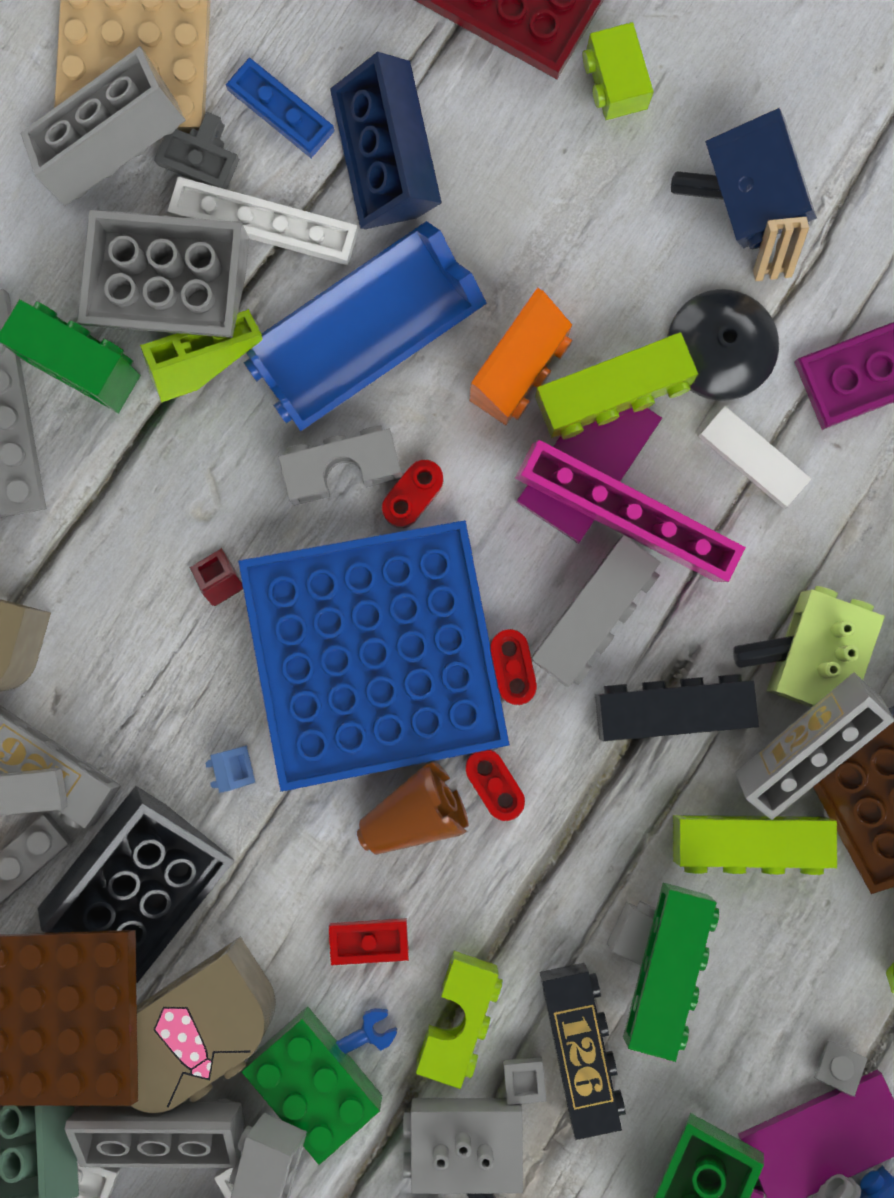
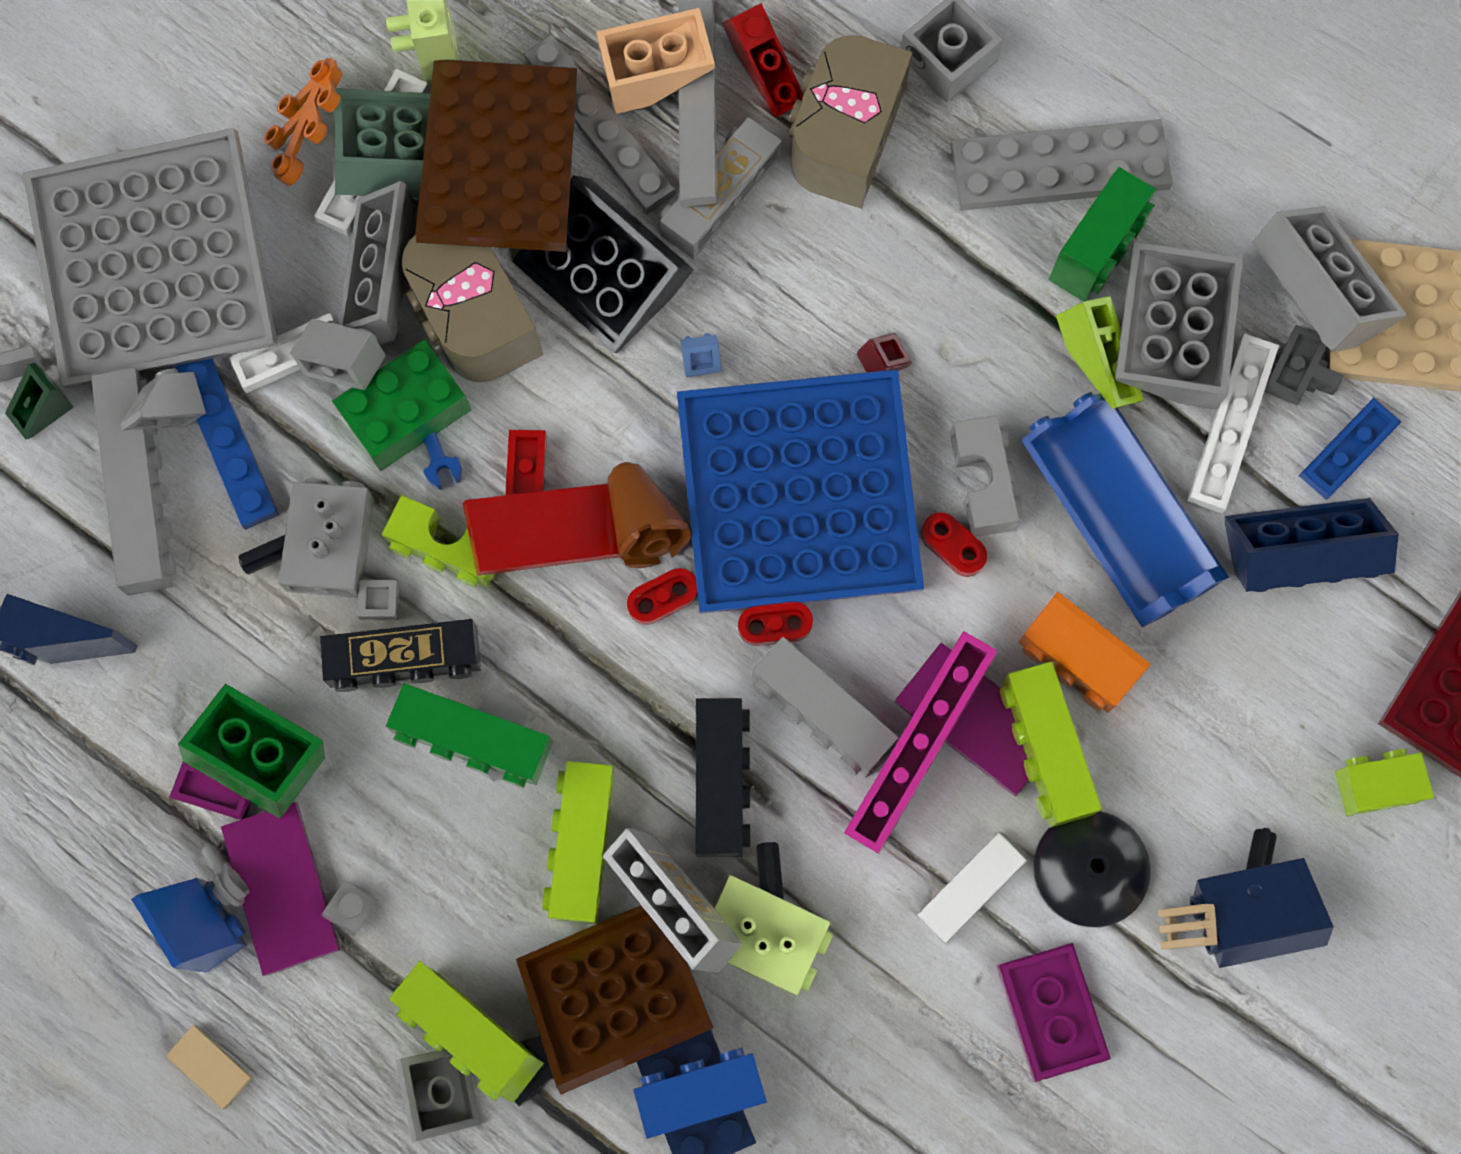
camera: 95 degrees right, 10 degrees down
none -> red tile [462,483,620,576]

